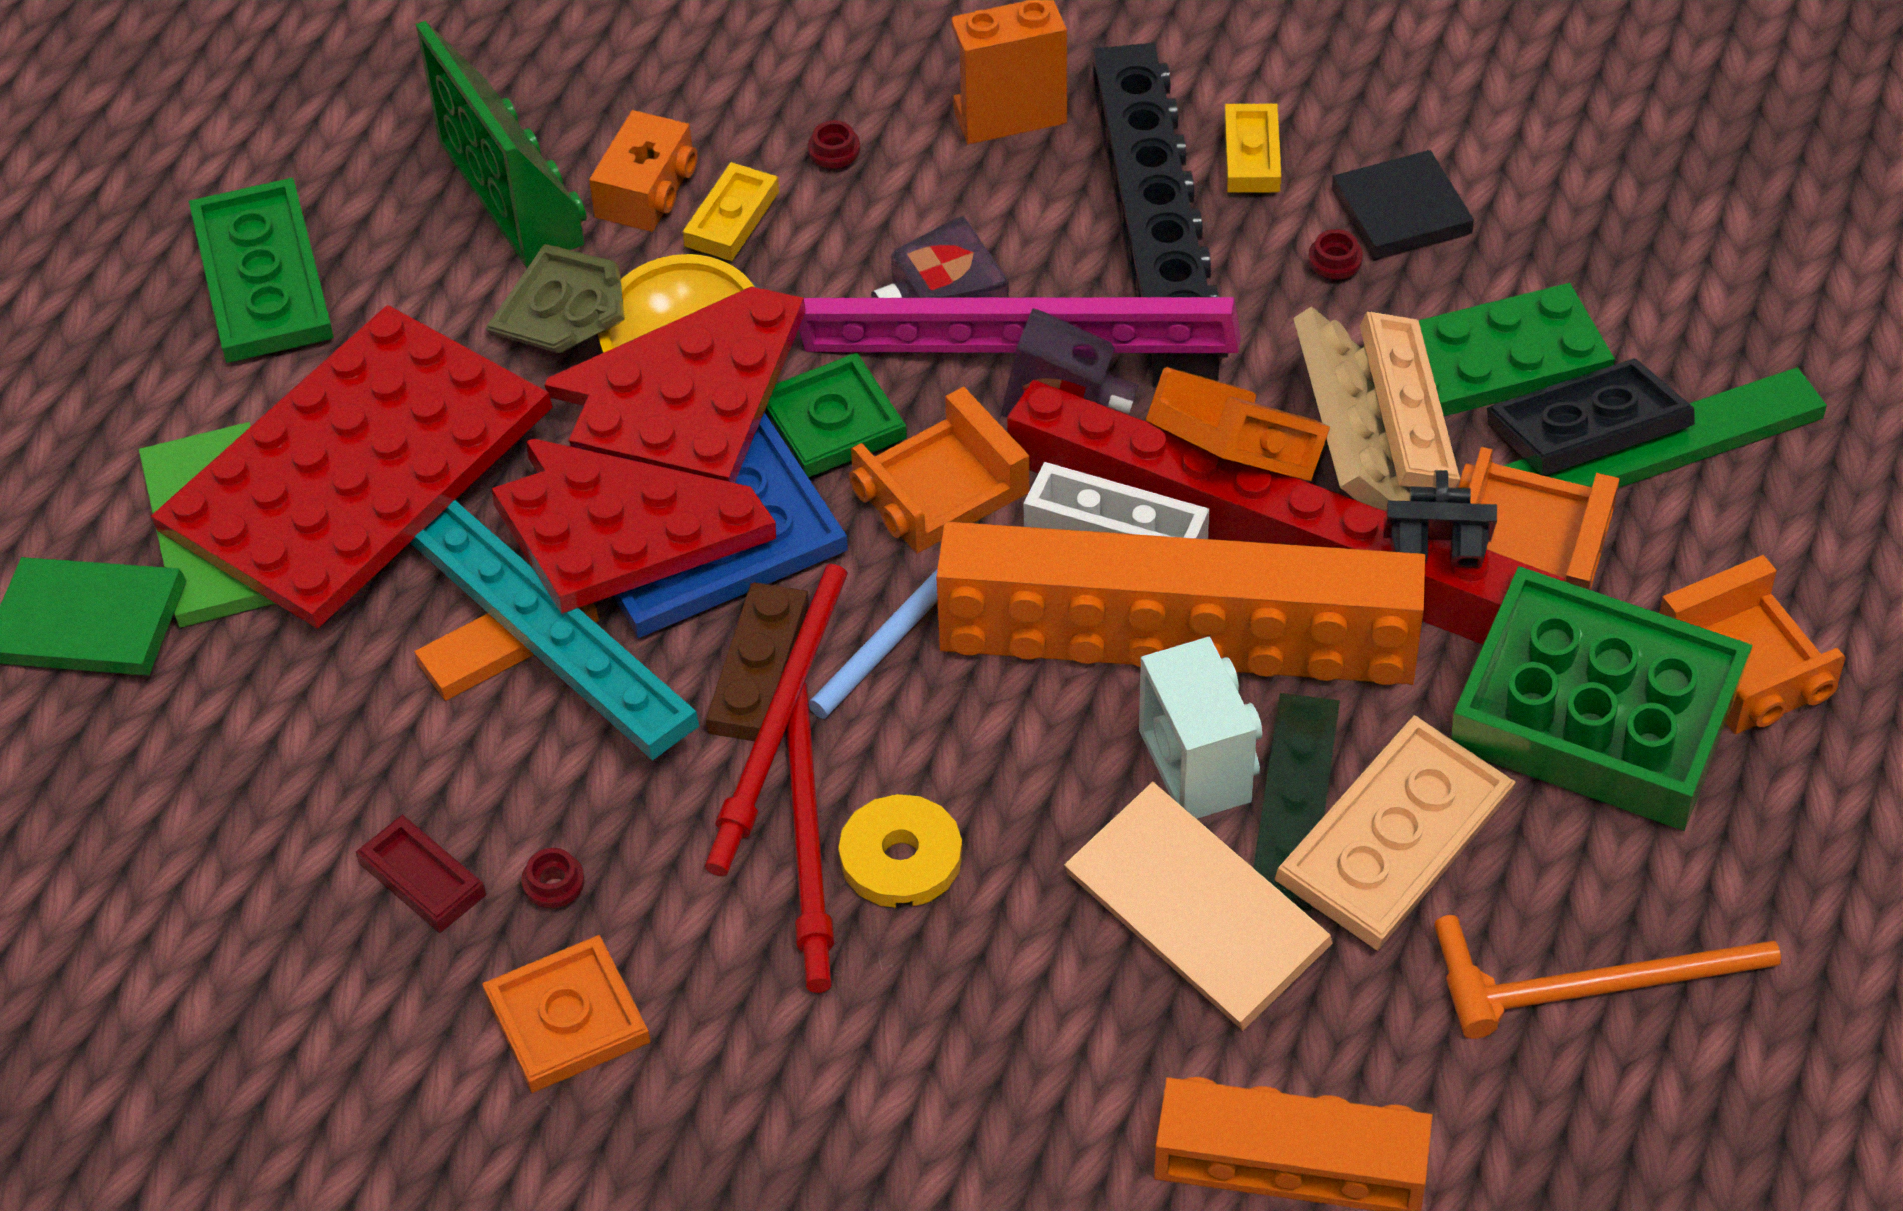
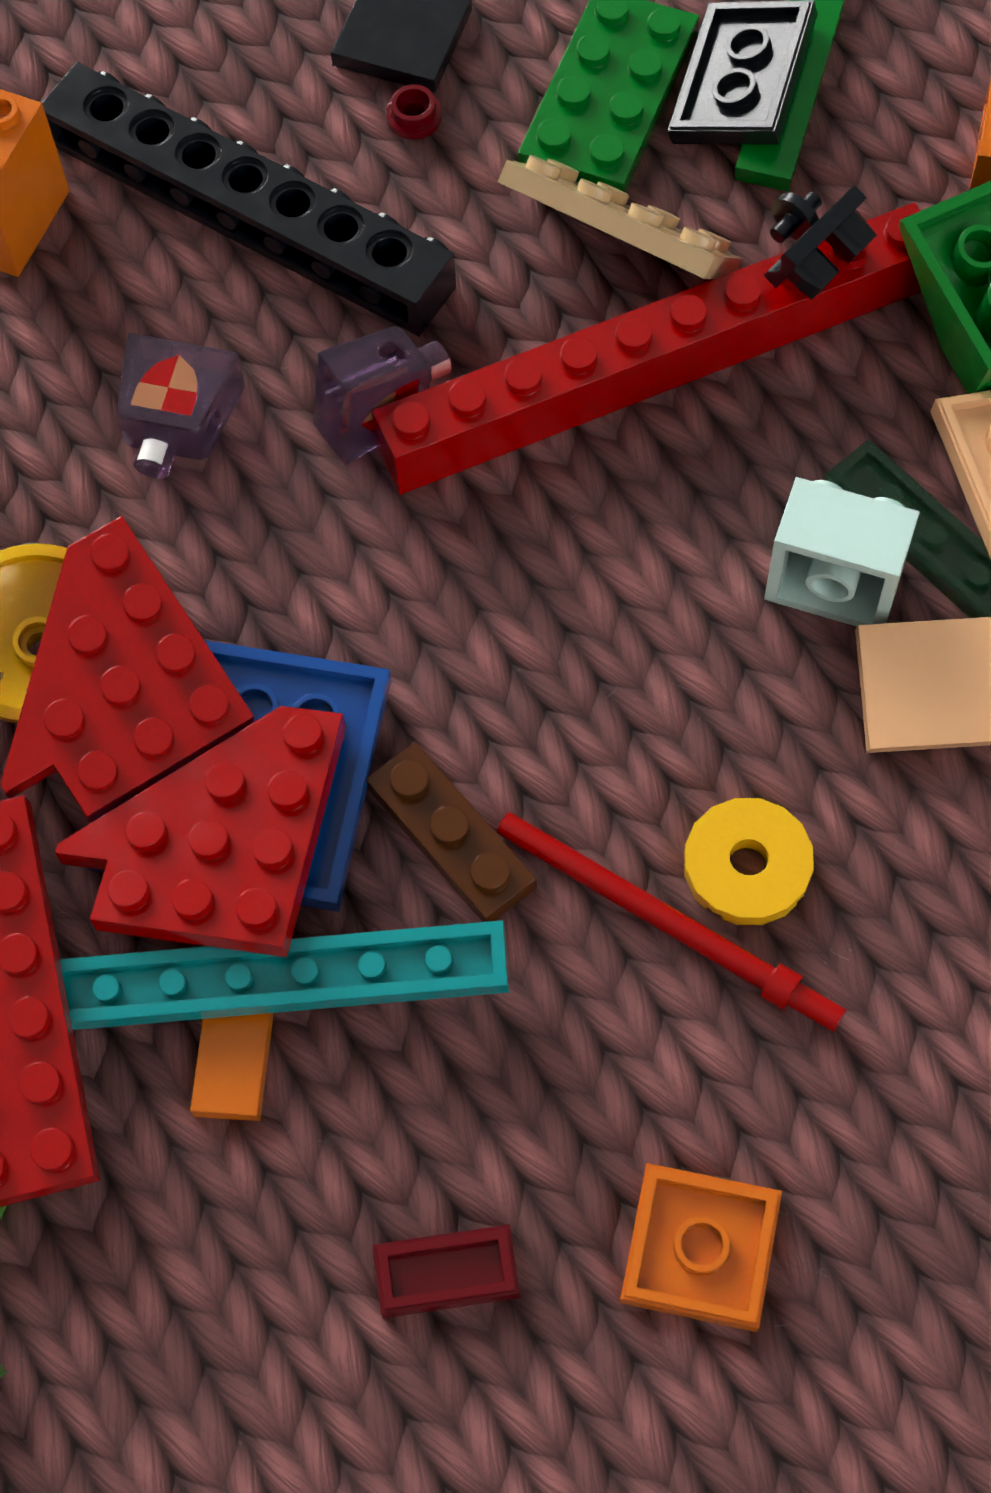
camera: 50 degrees left, 15 degrees up
dark red plate [521,848,585,908] -> none
red bar [704,564,848,876] -> none
green plate [764,352,907,477] -> none
dark pink plate [799,297,1241,353] -> none
light blue bar [808,568,938,719] -> none
orange panel [849,386,1030,554] -> none
orange brick [936,521,1425,685] -> none
white brick [1023,462,1209,539] -> none
orange panel [1146,367,1330,481] -> none
yellow plate [1224,104,1281,192] -> none
light nougat tile [1360,312,1460,488] -> none
orange panel [1458,447,1620,590] -> none

